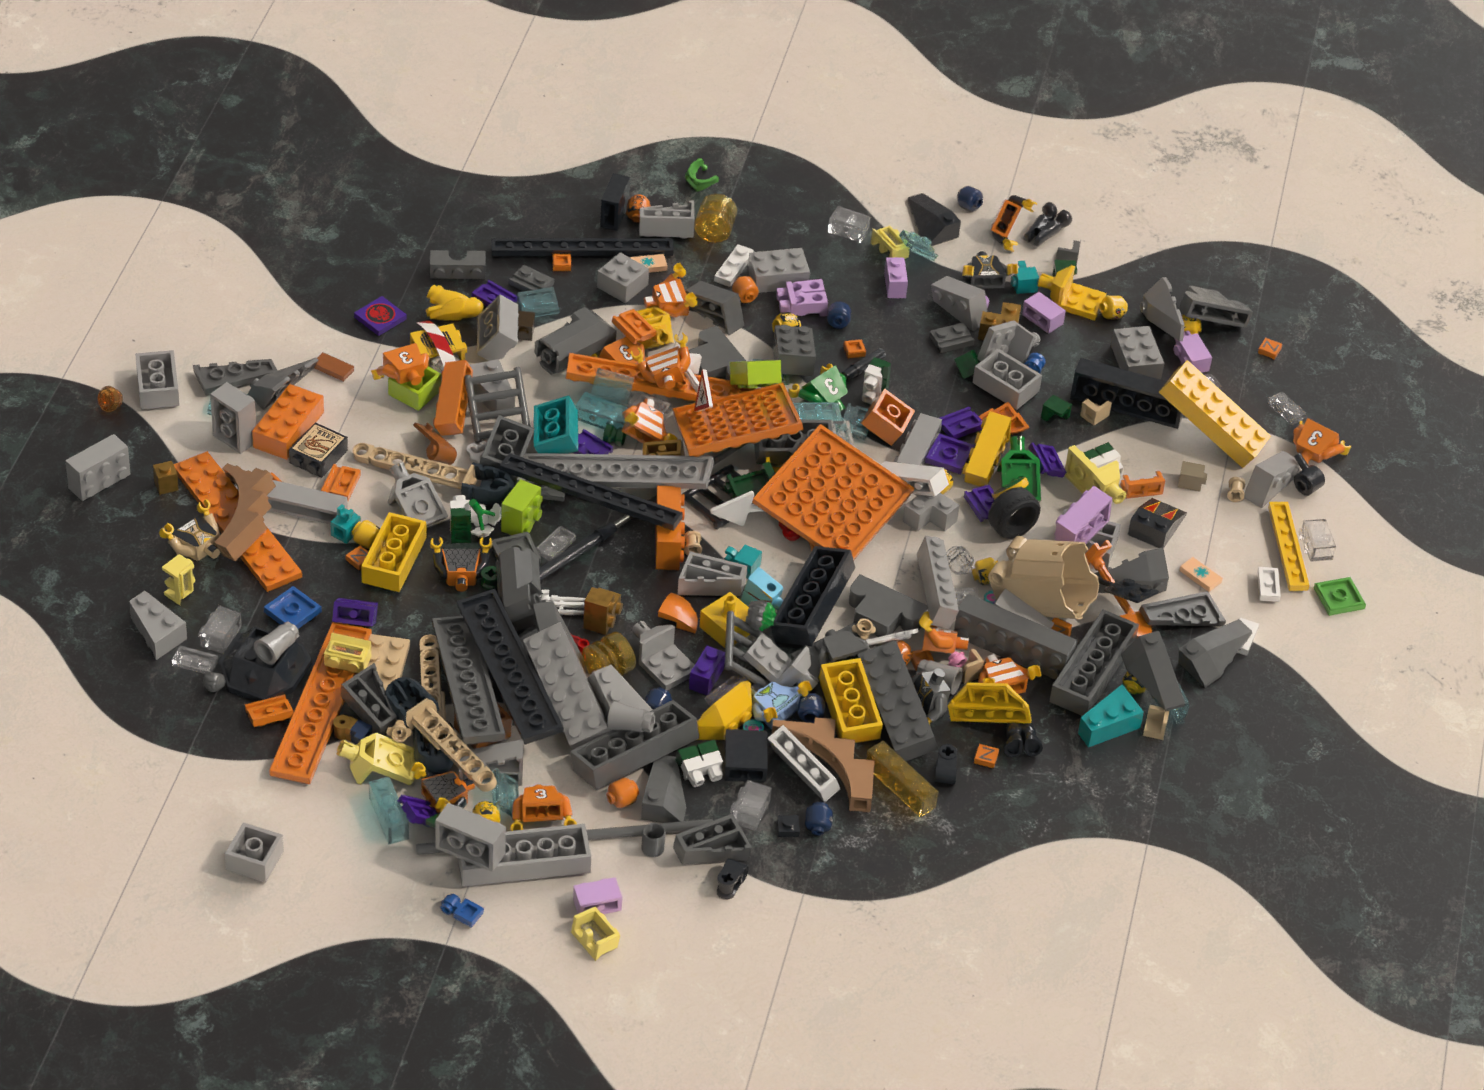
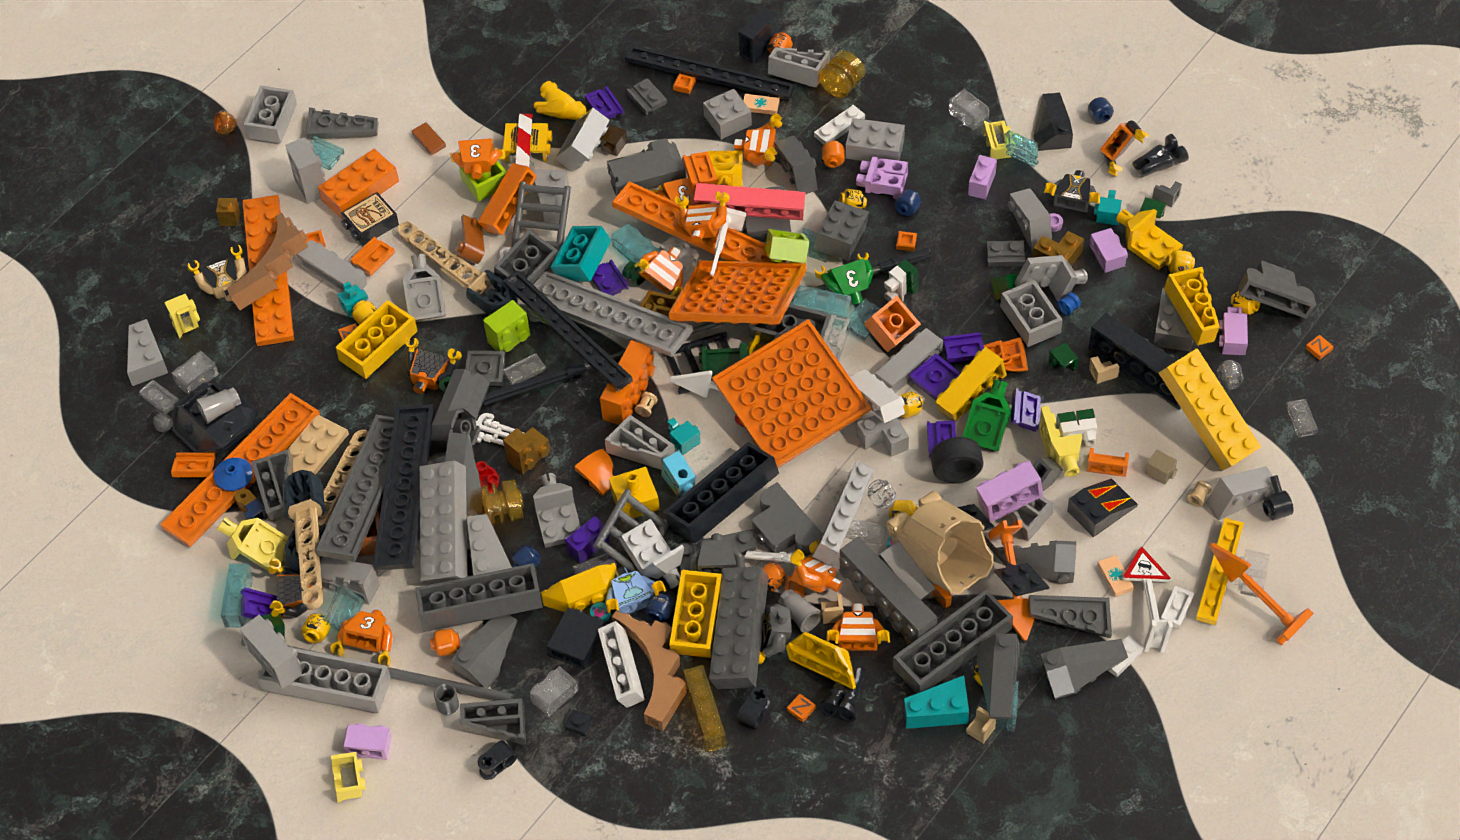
camera: 30 degrees right, 10 degrees up
light grey brick [65,434,130,501] -> none
light grey brick [225,823,284,882] -> none
dark grey wedge [248,358,319,410] -> none
blue plate [264,586,322,629] -> none
light yellow window [324,633,371,673] -> none
dark purple brick [332,598,378,627] -> none
dark purple tile [354,296,407,336] -> none
tan plate [386,720,412,743] -> none
dark grey arch [430,250,485,279] -> none
blue plate [440,894,484,928] -> none
dark green hips [450,495,471,544] -> none
white plant [469,499,501,538] -> none
clear light blue plate [517,287,560,317] -> none
clear light blue plate [590,368,634,405] -> none
light grey plant [608,701,655,733] -> none
white hips [675,740,723,787] -> none
bright green helmet [685,158,719,192] -> none
dark grey piece [745,599,777,631] -> none
dark blue head [805,802,833,835] -> none
tan plate [852,619,876,640] -> none
bright pink plate [948,651,967,667] -> none
tile [992,477,1029,500] -> none
light grey wedge [1140,277,1184,341] -> none
orange torso [1293,418,1351,464] -> none
bright green tile [1313,577,1366,616] -> none
none -> blue dish [214,458,253,491]
none -> coral brick [694,183,805,221]
none -> white piece [1123,547,1173,653]
none -> yellow wedge [1164,267,1220,346]
none -> orange piece [1209,542,1314,645]

